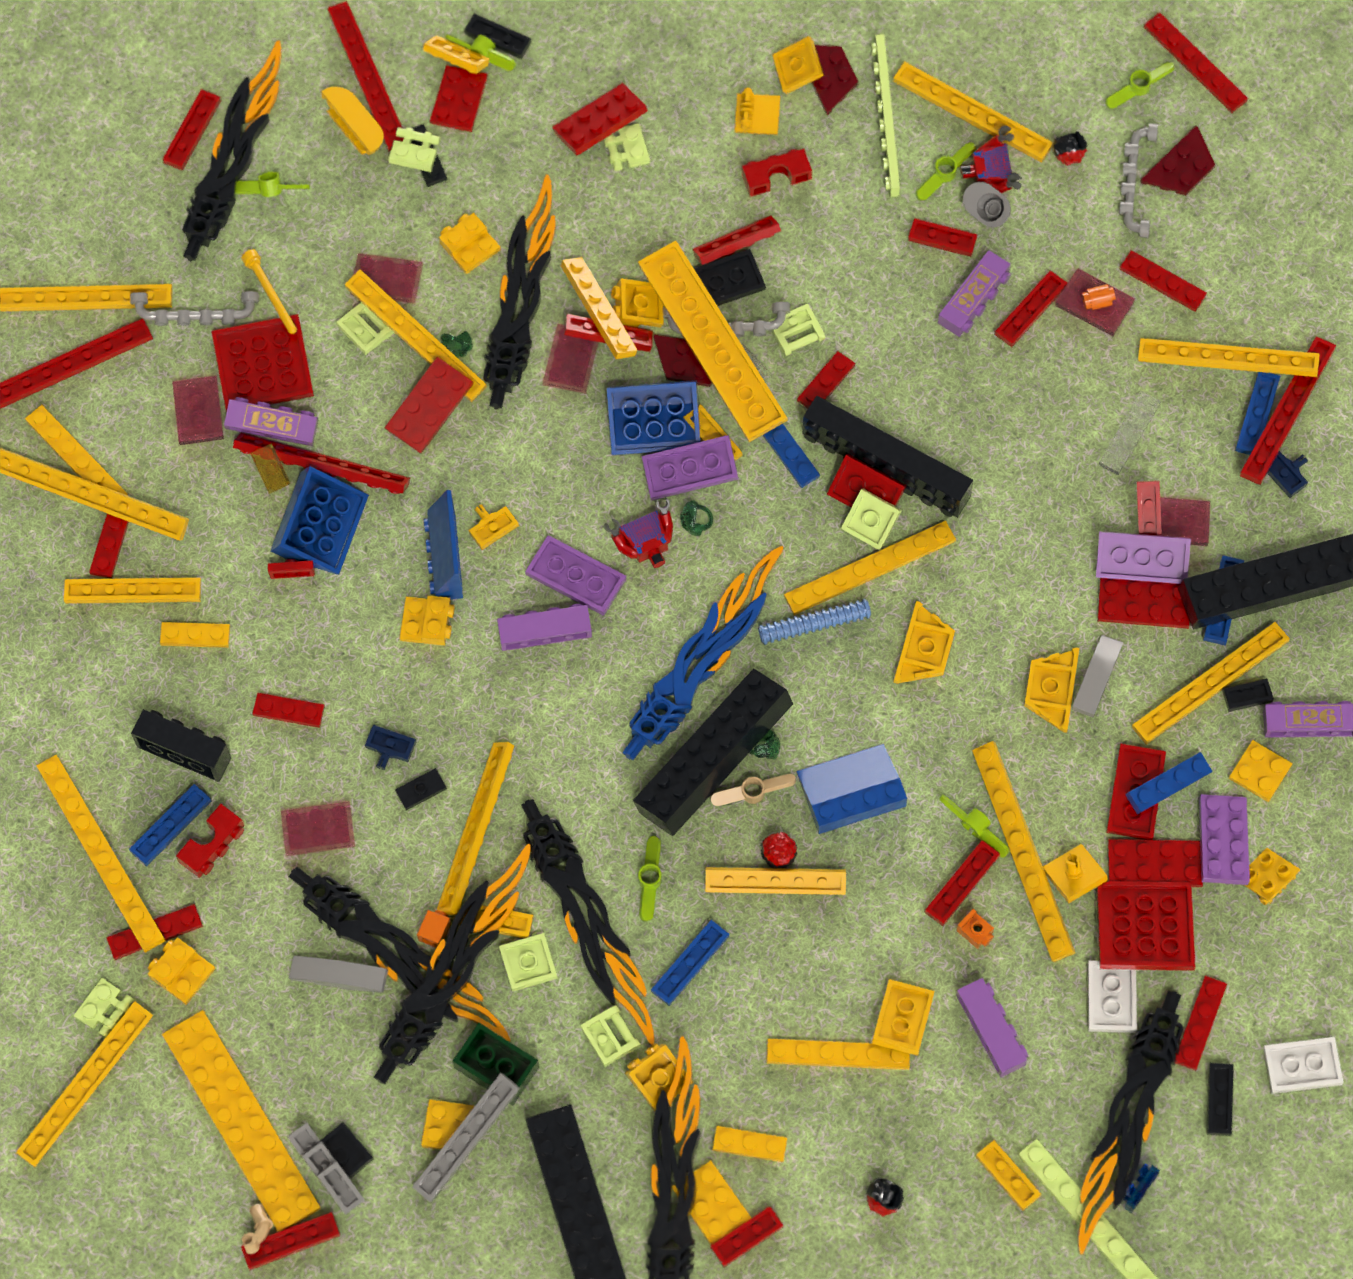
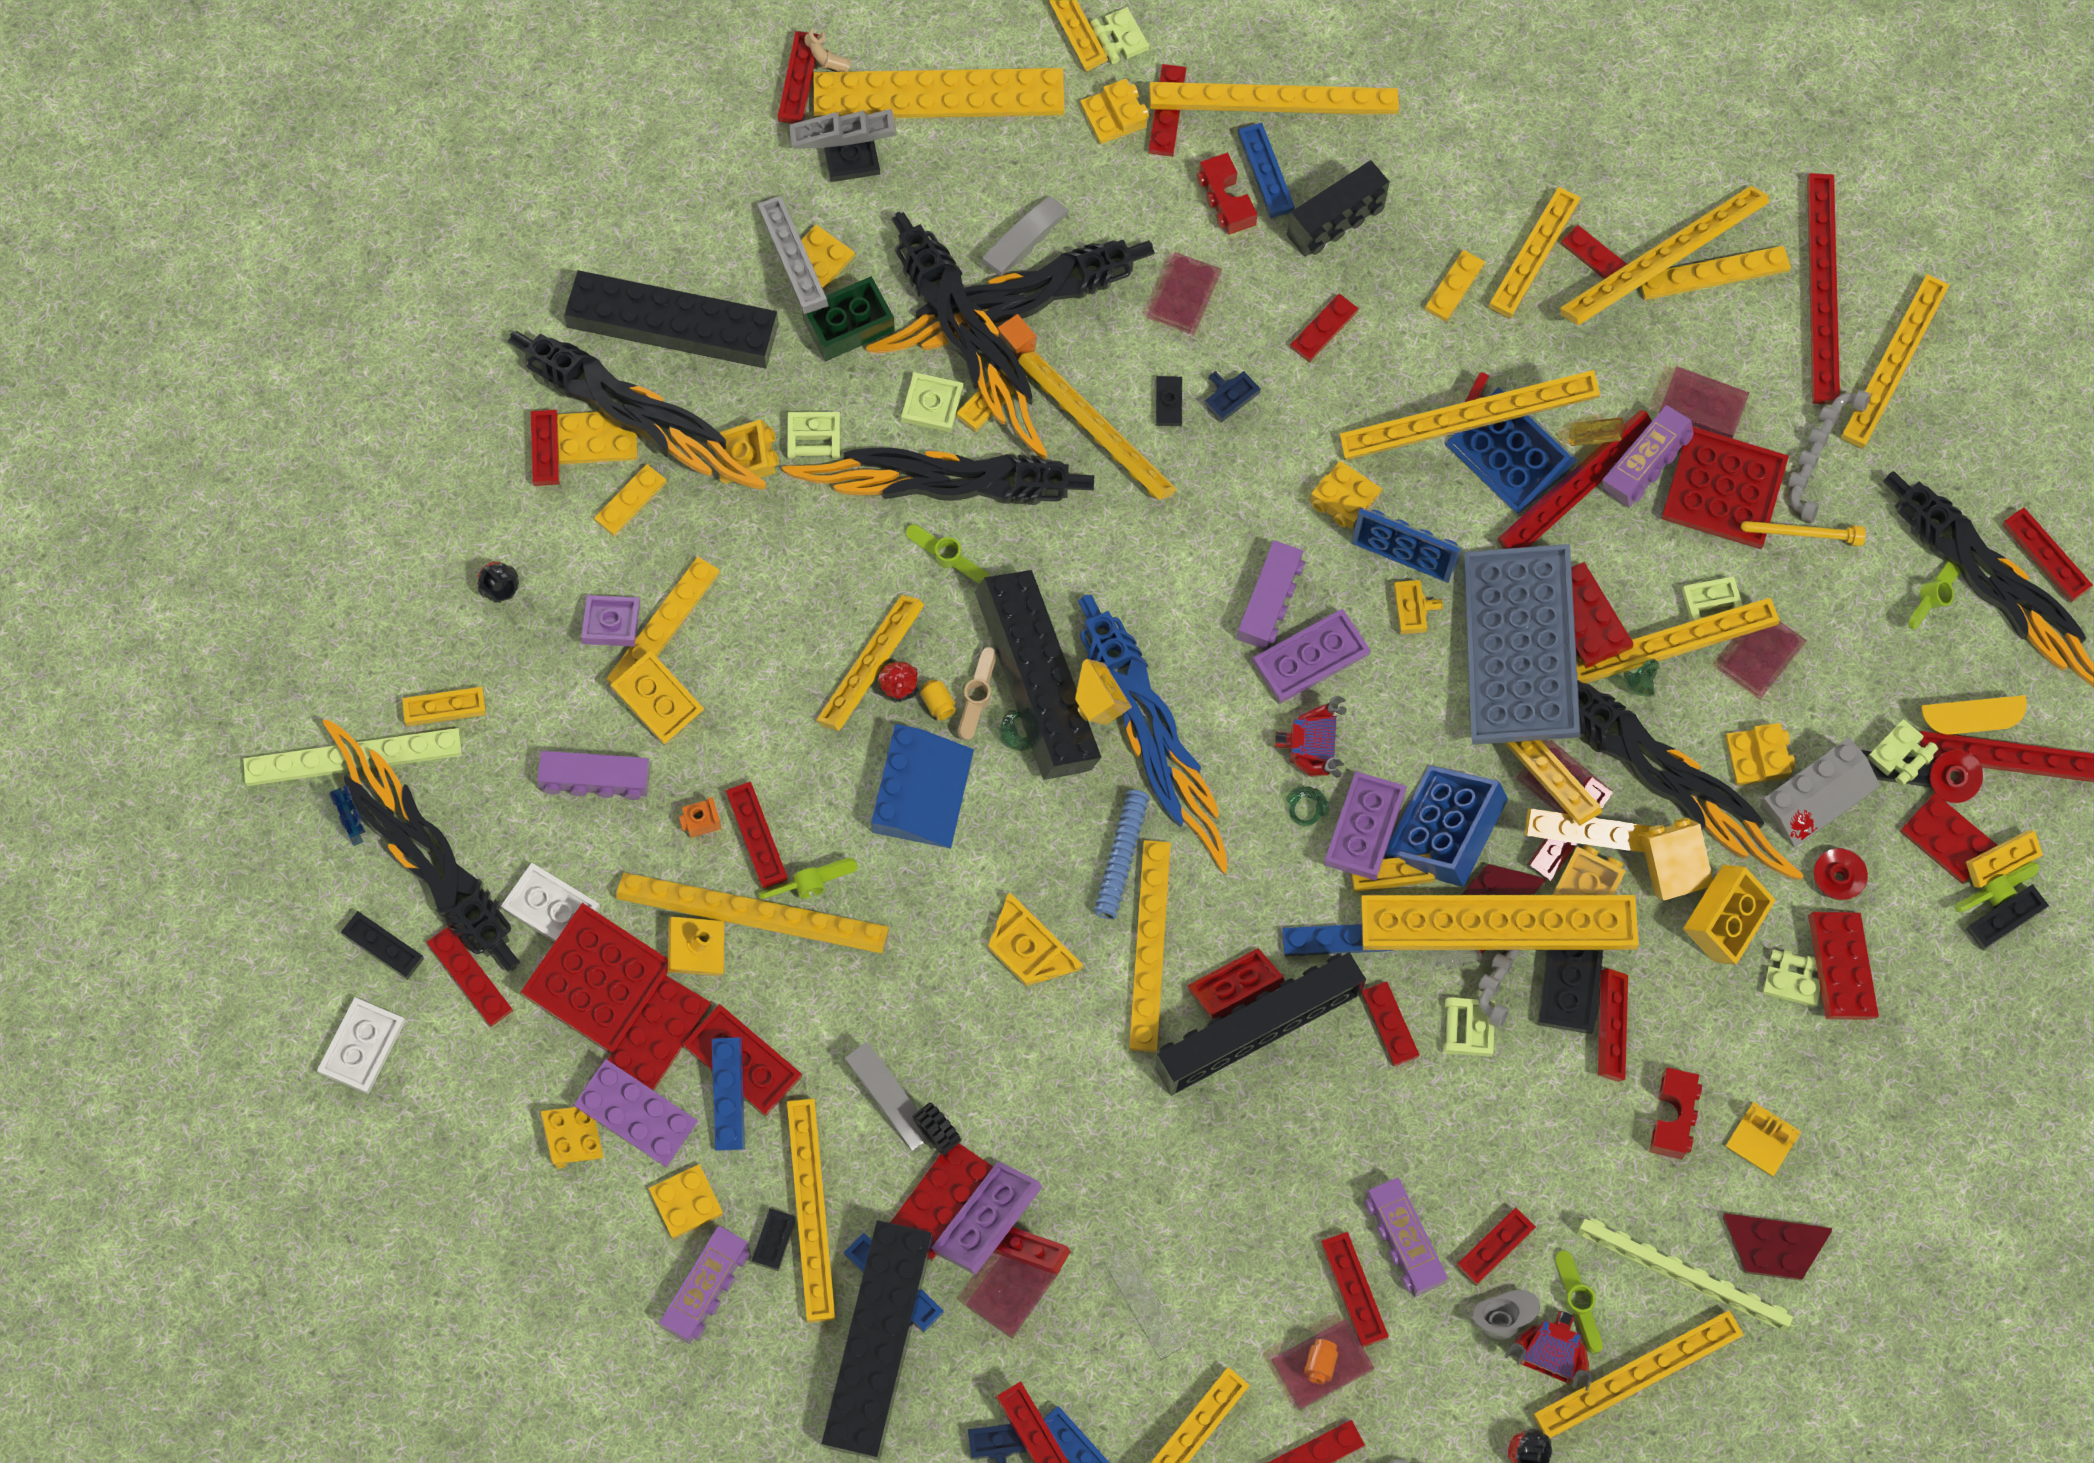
camera: 115 degrees right, 0 degrees up
blue plate [651,920,729,1006] -> none
yellow plate [772,36,823,94] -> none
yellowish green plate [841,489,902,550] -> none
yellow wing [1024,648,1079,733] -> none
none -> medium lavender plate [581,595,640,647]
none -> black tyre [912,1102,961,1155]
none -> yellow brick [920,679,956,721]
none -> yellow slope [1075,659,1132,725]
none -> yellow plate [1340,370,1601,460]
none -> sand blue plate [1464,544,1581,745]
none -> yellow plate [1504,740,1602,826]
none -> yellow brick [1640,818,1713,901]
none -> yellow brick [1683,865,1776,965]
none -> light grey slope [1761,737,1880,848]
none -> red dish [1813,848,1868,900]
none -> red dish [1930,750,1983,803]

